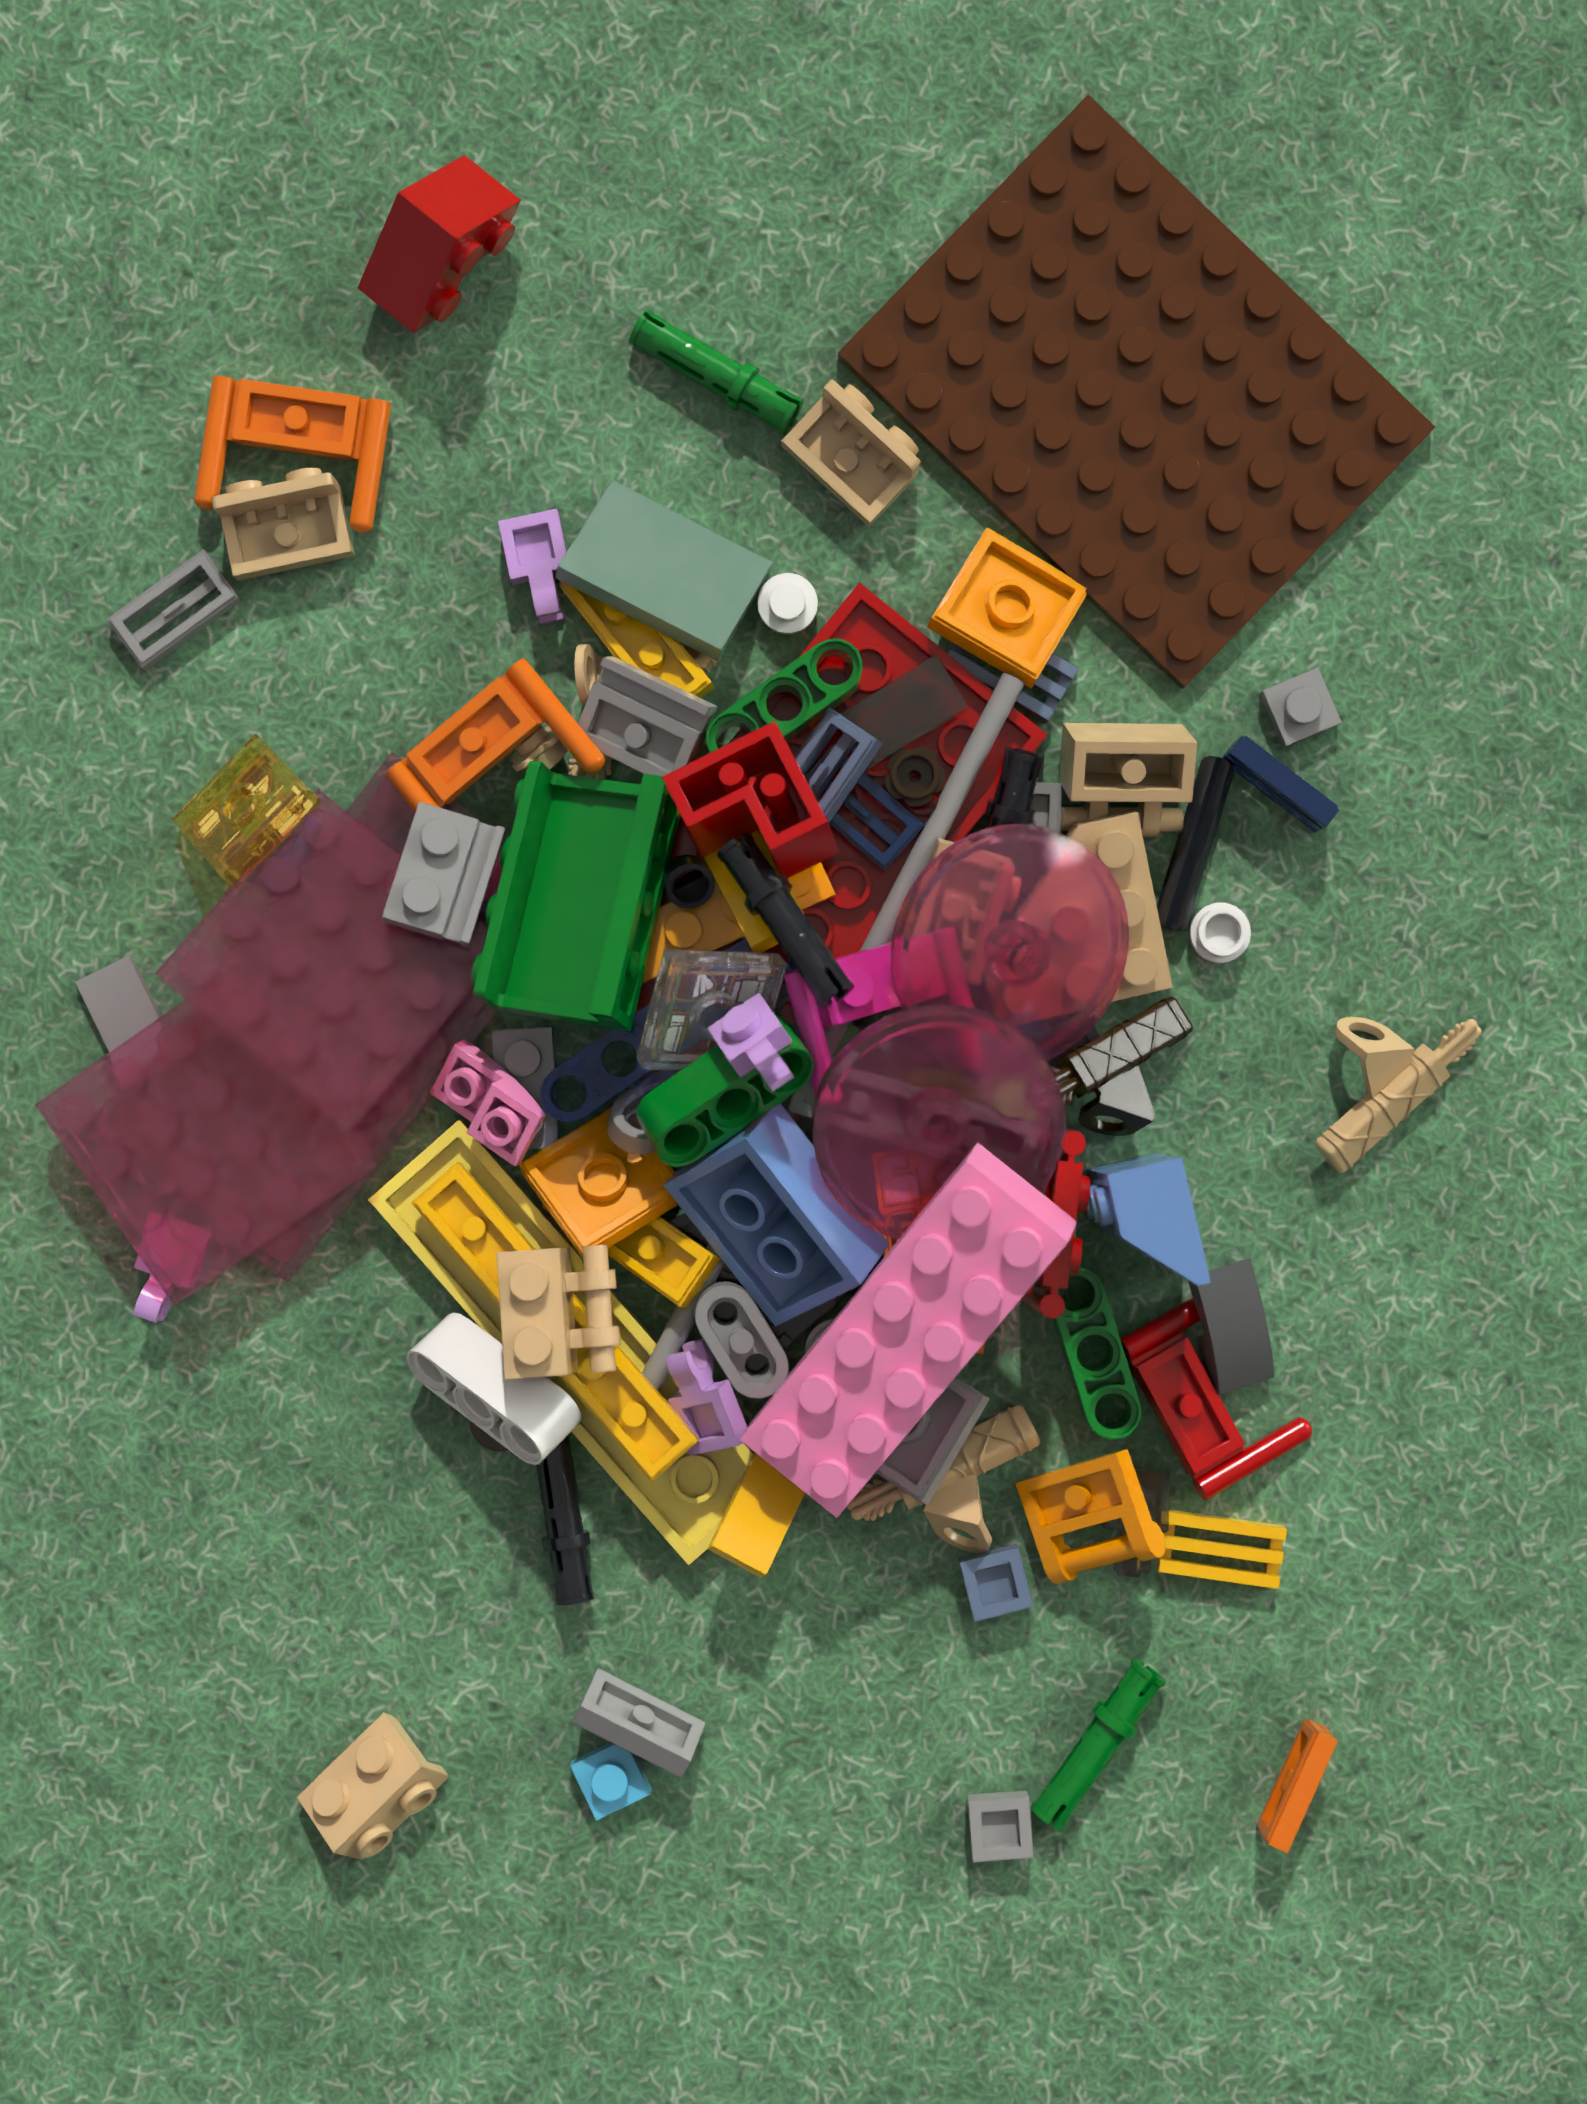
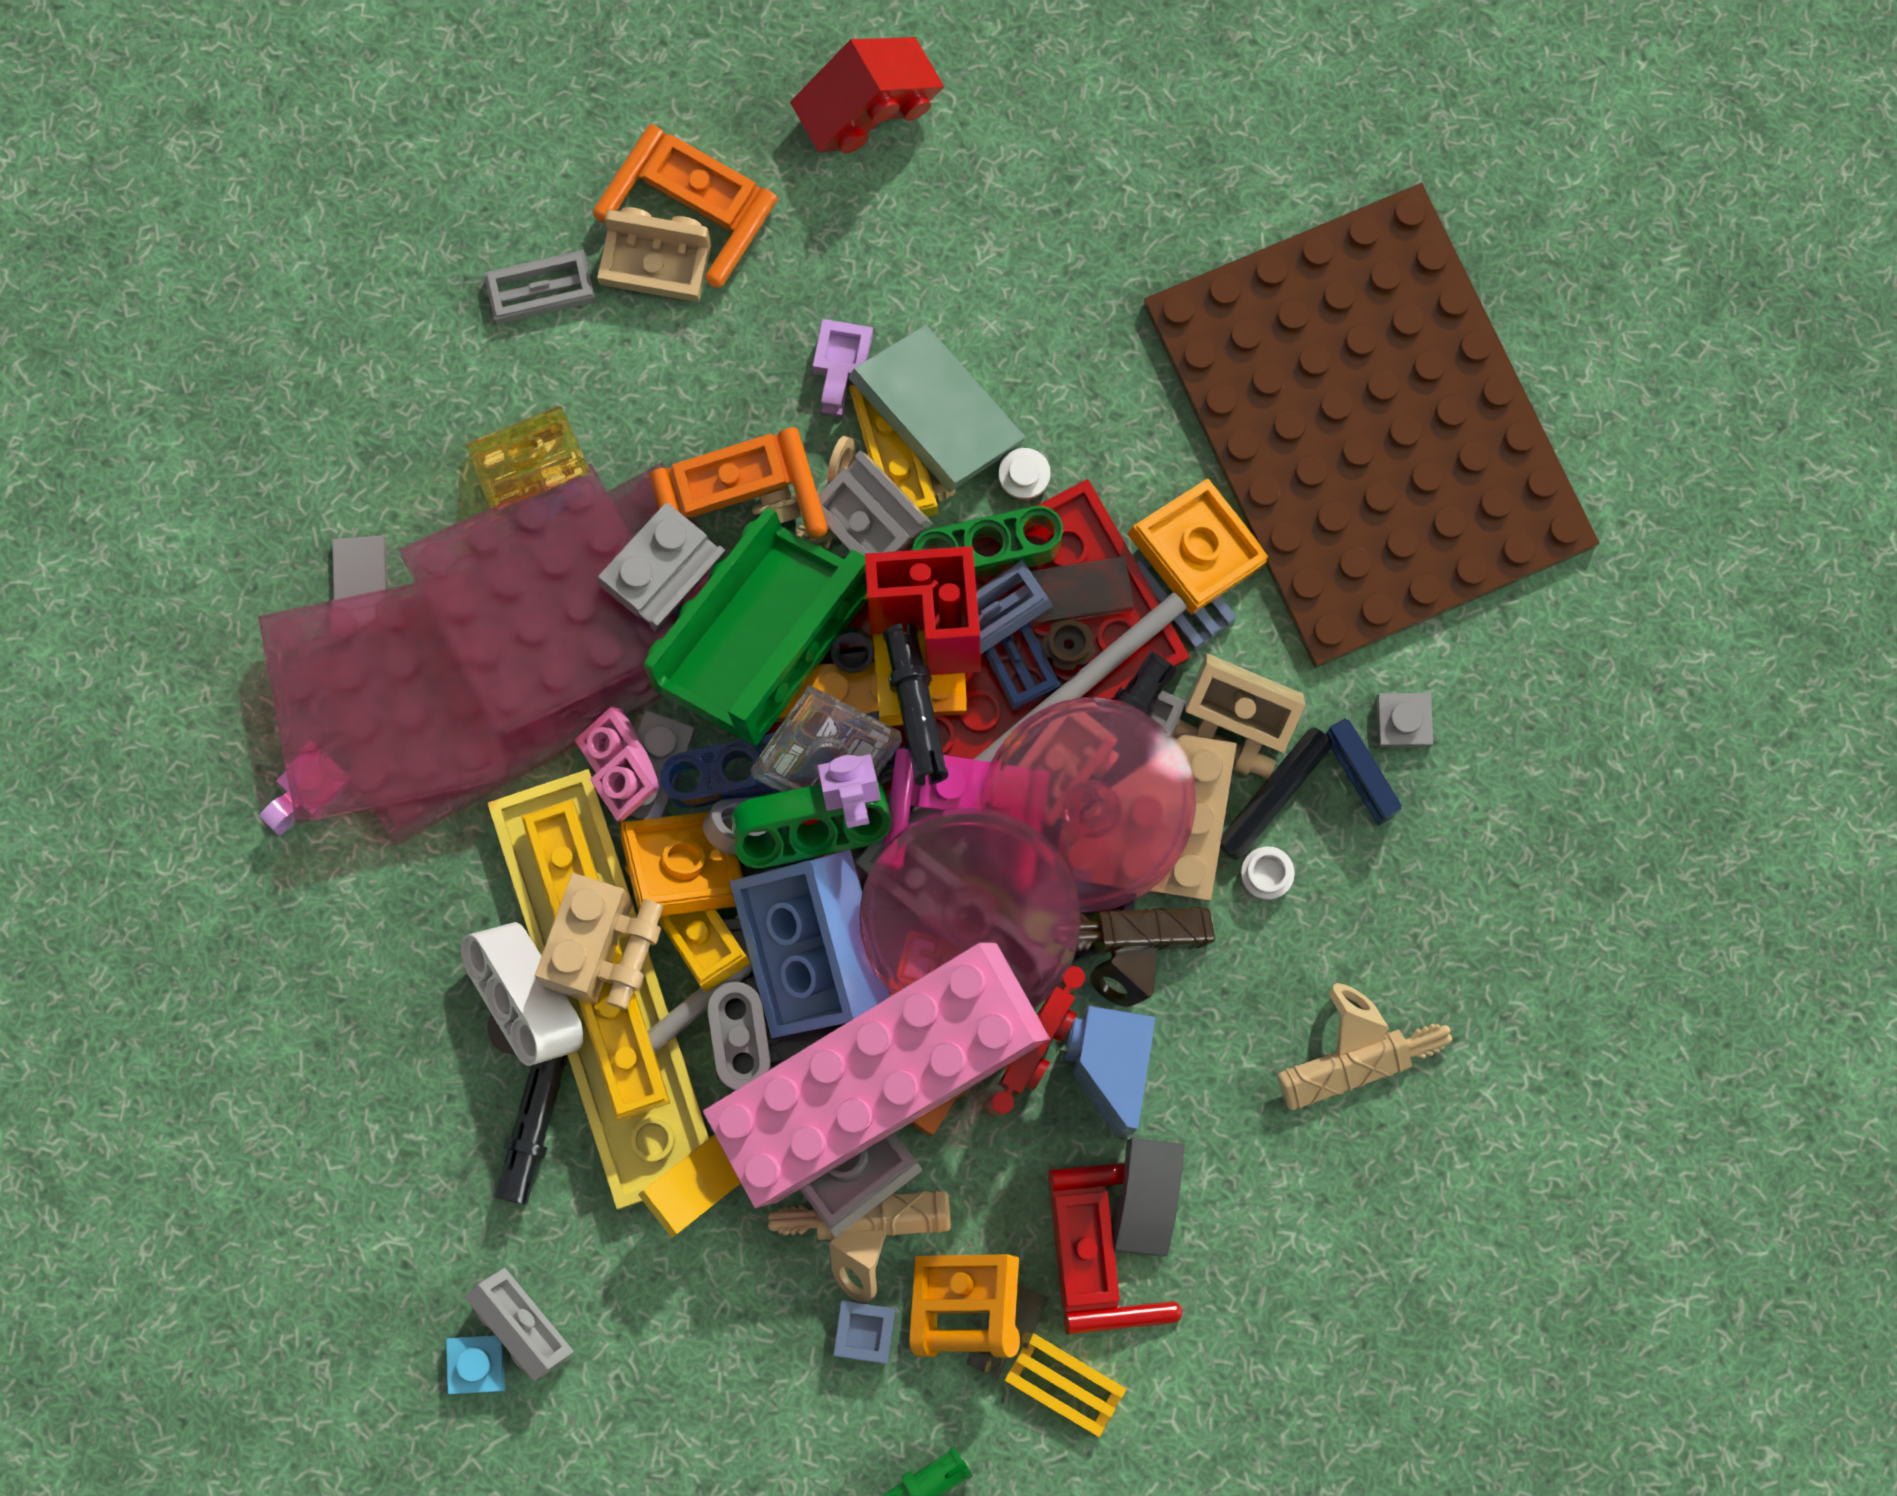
camera: 20 degrees right, 10 degrees down
tan bracket [297,1712,449,1860] -> none
green pin [629,309,804,434] -> none
lavender plate [666,1339,747,1456] -> none
tan bracket [781,379,921,528] -> none
green beam [1052,1265,1141,1440] -> none

